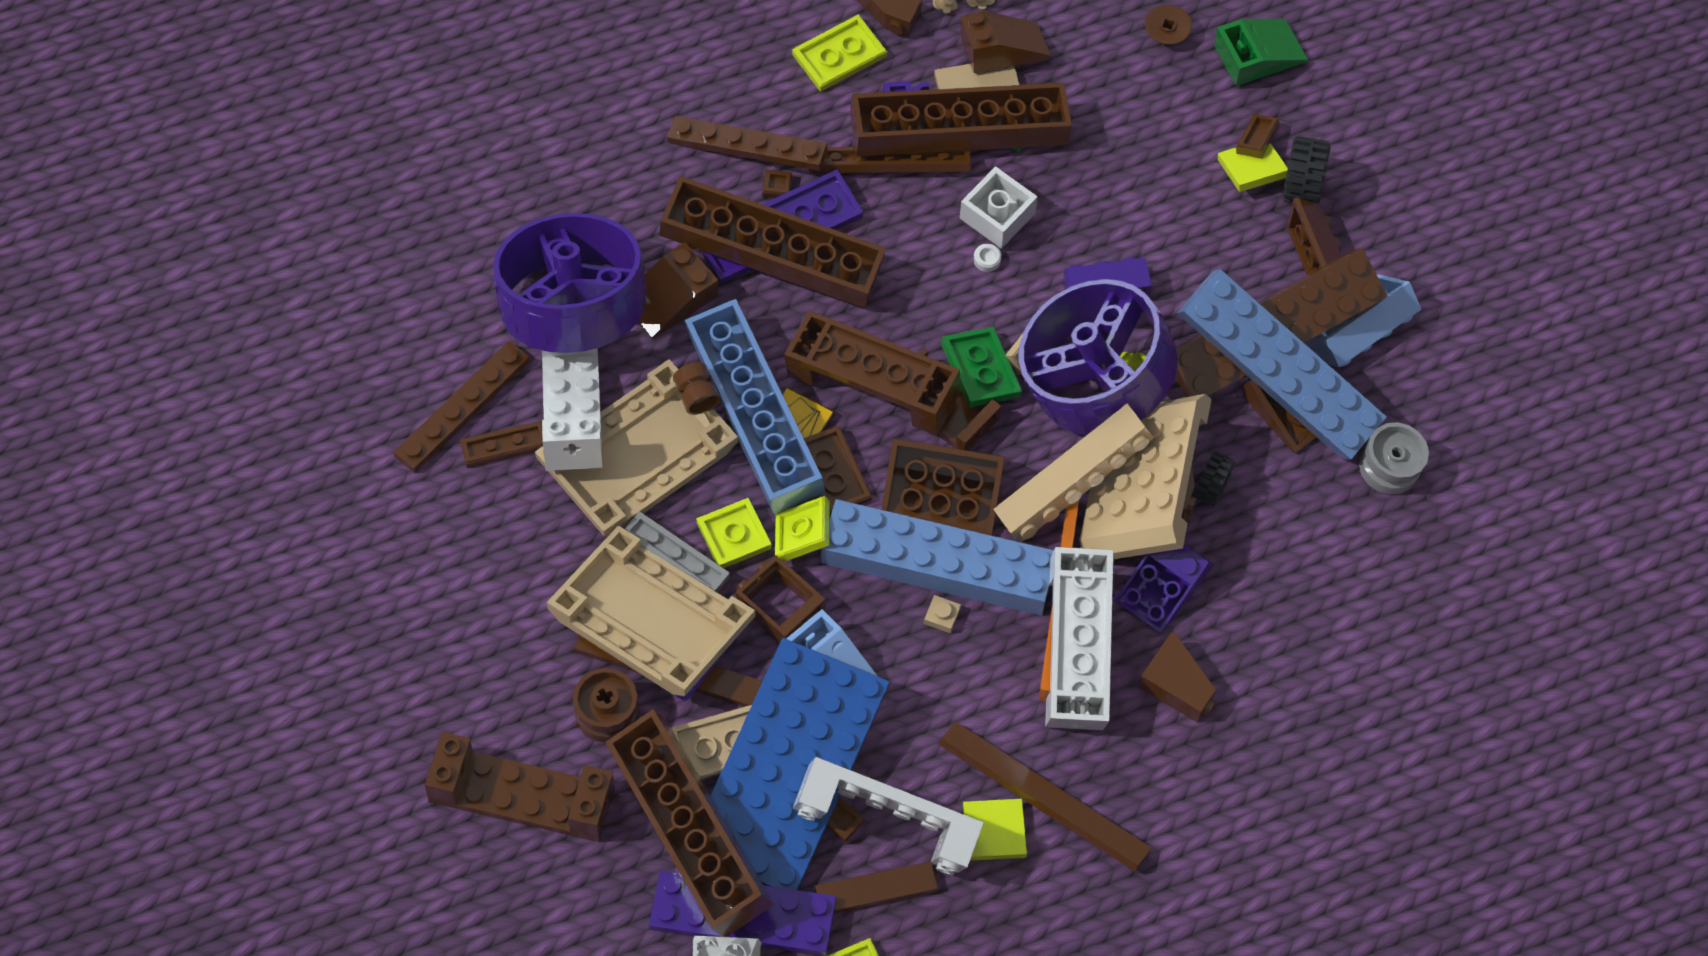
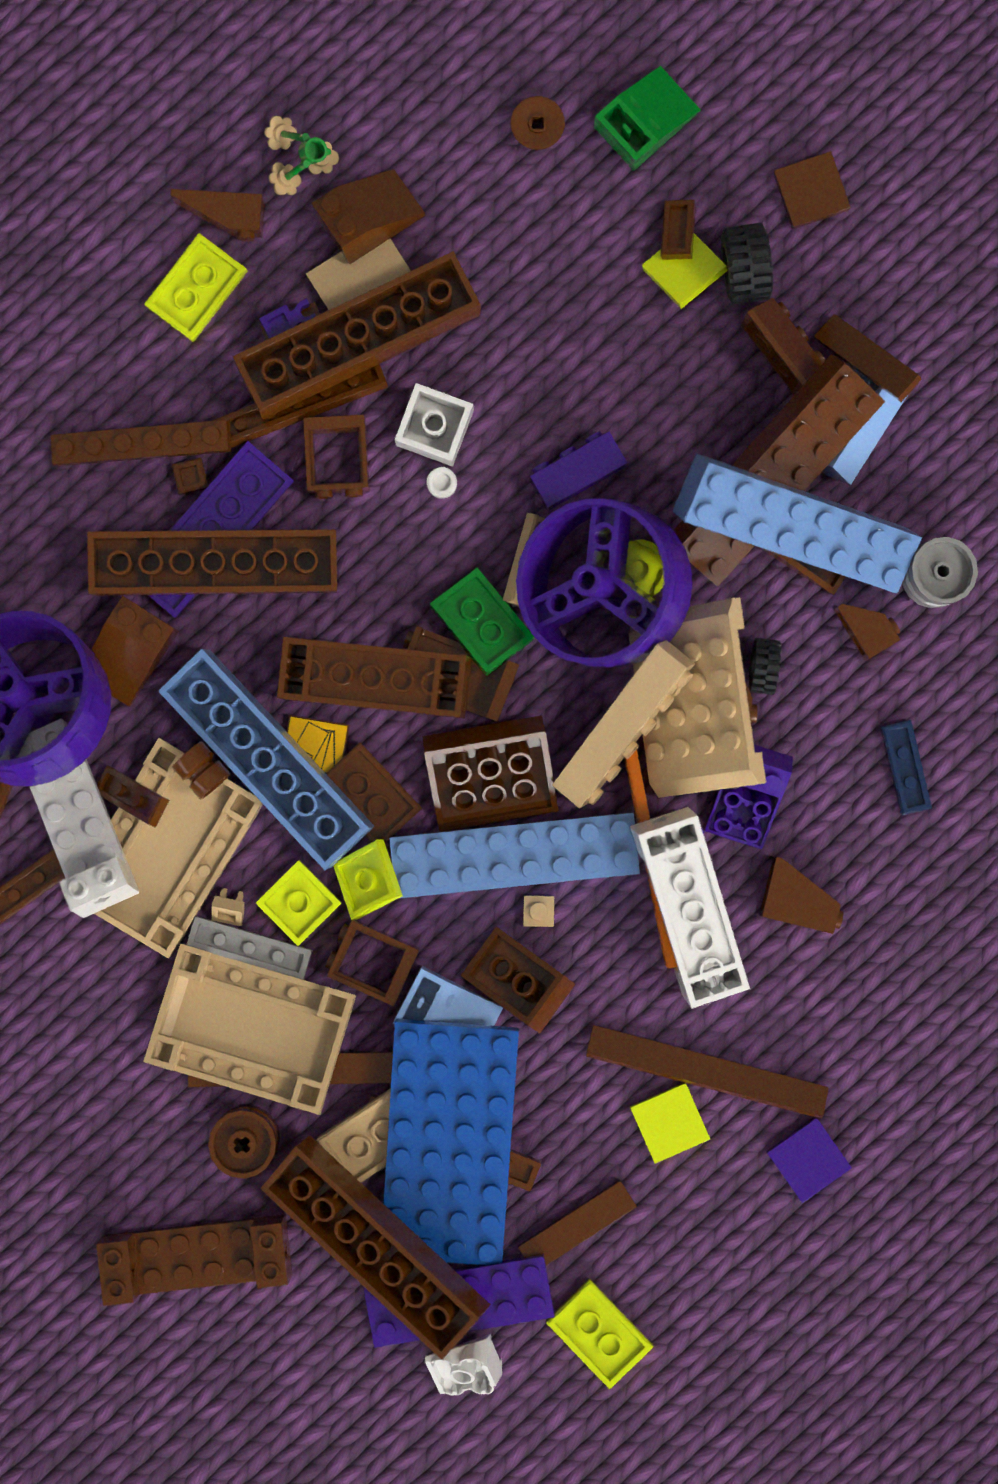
camera: 15 degrees left, 25 degrees up
white plate [792,757,984,875] -> none
none -> reddish brown tile [97,765,170,828]
none -> tan tile [212,888,245,926]
none -> reddish brown window [303,415,370,499]
none -> reddish brown slope [461,927,575,1034]
none -> dark purple tile [766,1117,852,1203]
none -> reddish brown tile [773,151,851,230]
none -> reddish brown tile [814,314,922,402]
none -> reddish brown slope [833,604,900,661]
none -> dark blue tile [880,720,932,815]

